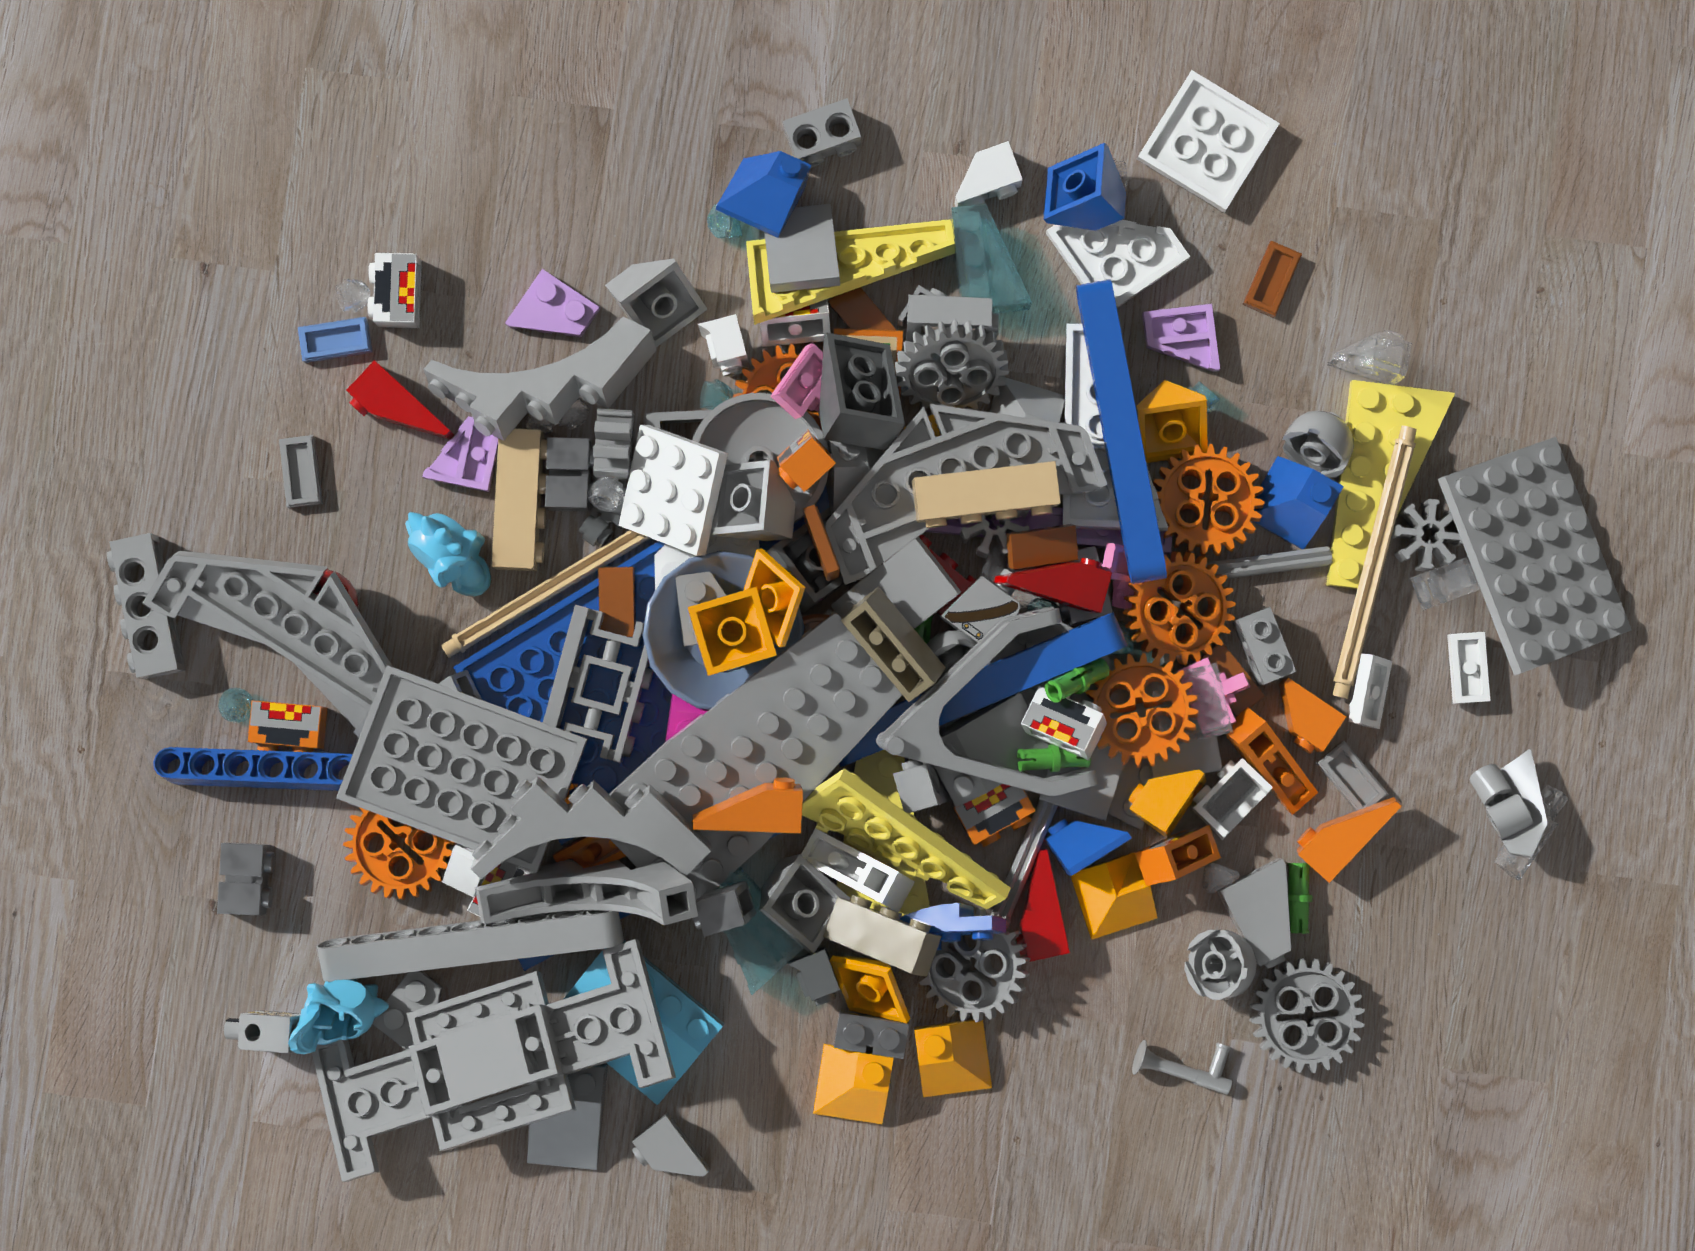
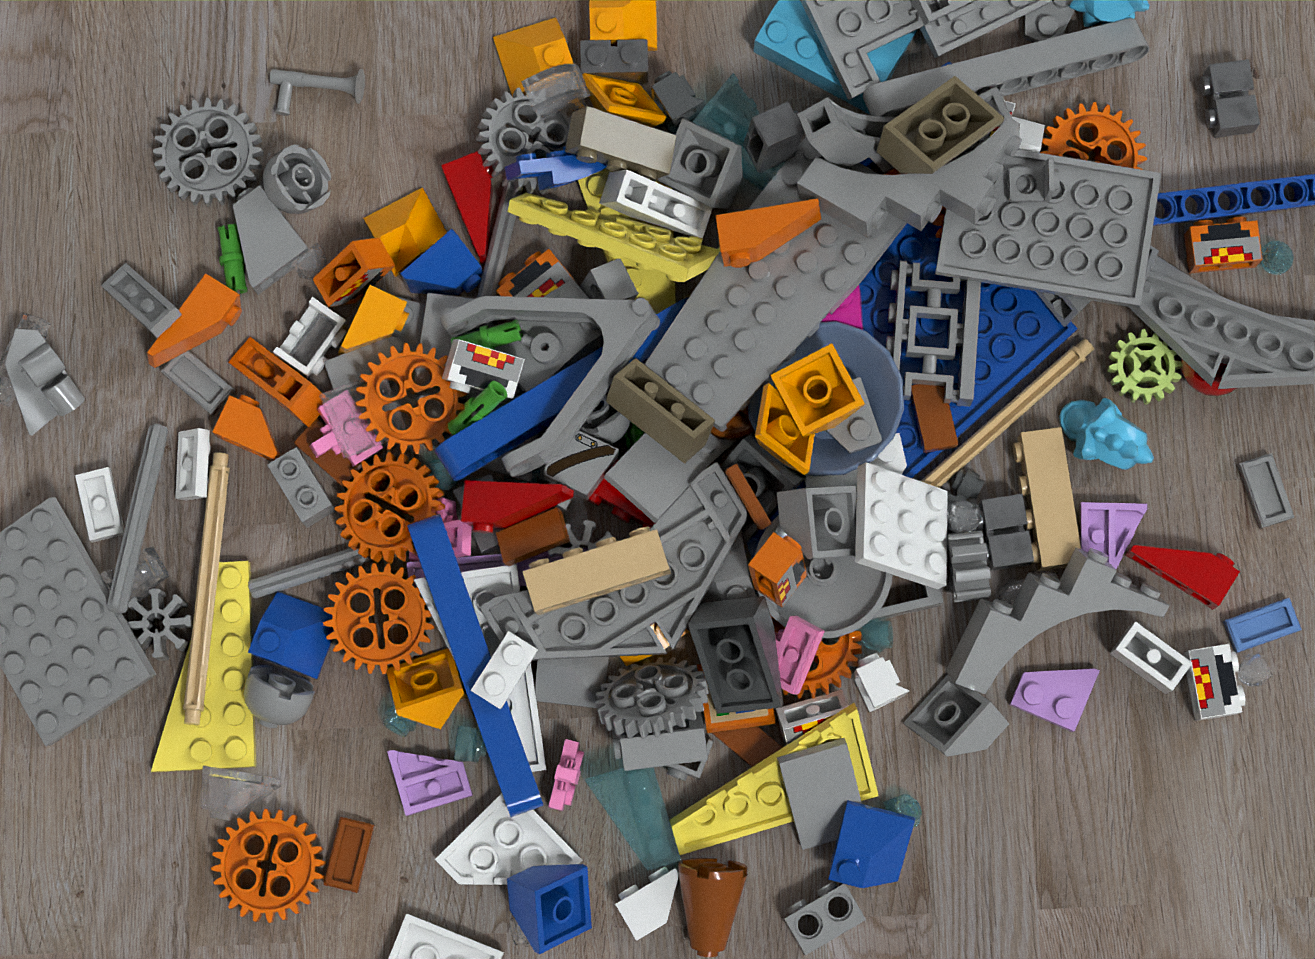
camera: 170 degrees right, 5 degrees down
none -> light grey plate [101,263,182,338]
none -> light grey axle [107,424,168,614]
none -> orange gear [211,809,326,923]
none -> clear light blue plate [454,726,487,763]
none -> white plate [471,631,538,709]
none -> clear brick [521,64,591,118]
none -> light grey piece [521,332,563,364]
none -> bright pink hinge [548,739,584,812]
none -> dark orange cone [678,858,748,957]
none -> dark tan slope [877,76,1004,174]
none -> light grey bracket [1009,158,1059,202]
none -> yellowish green gear [1107,329,1182,405]
none -> white brick [1110,622,1192,694]

